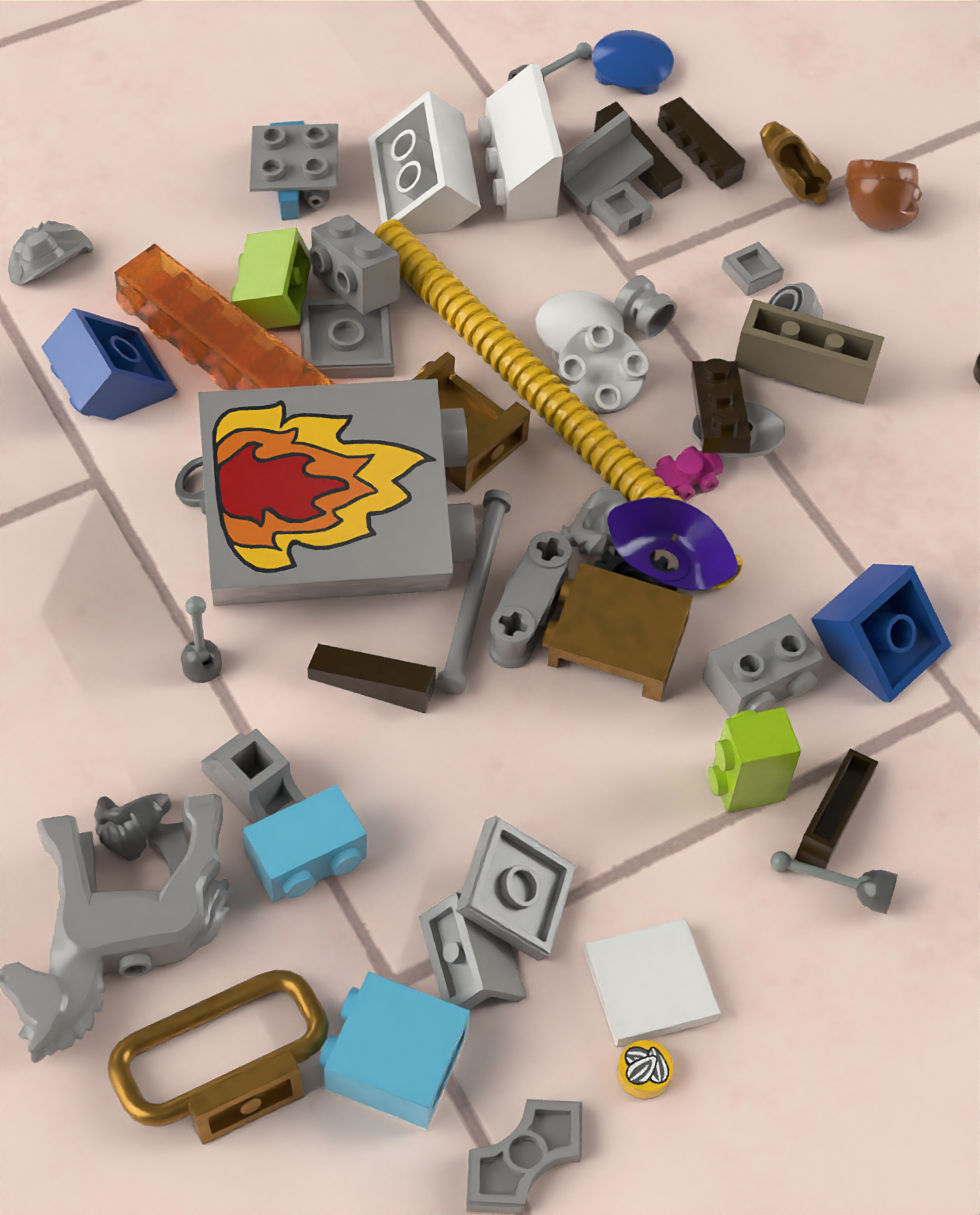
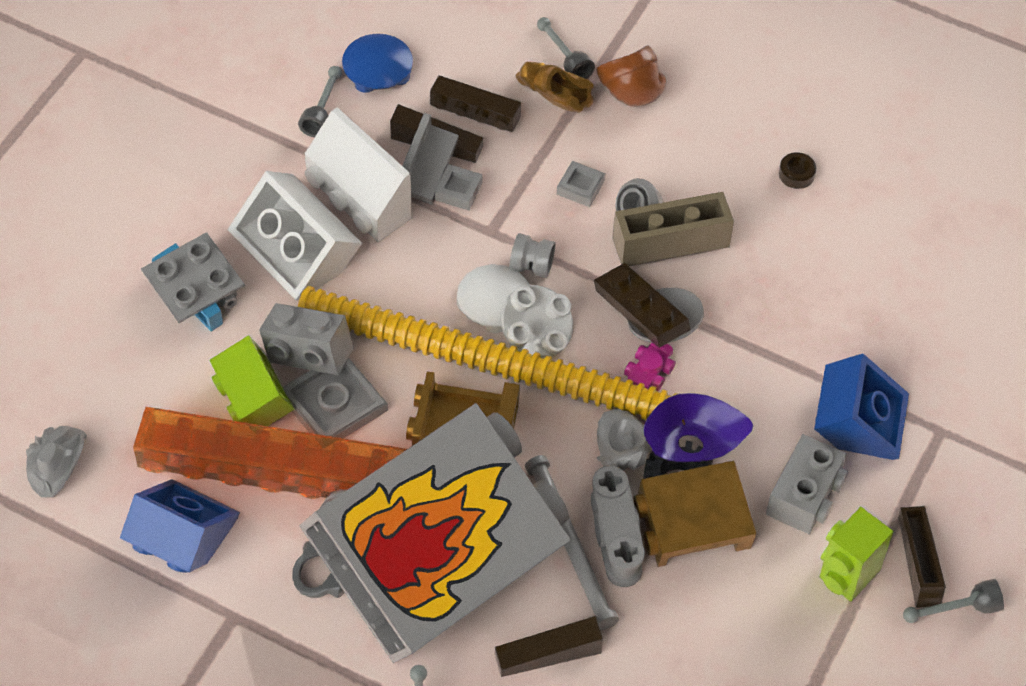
camera: 30 degrees left, 0 degrees up
none -> dark grey hinge [537,17,595,79]

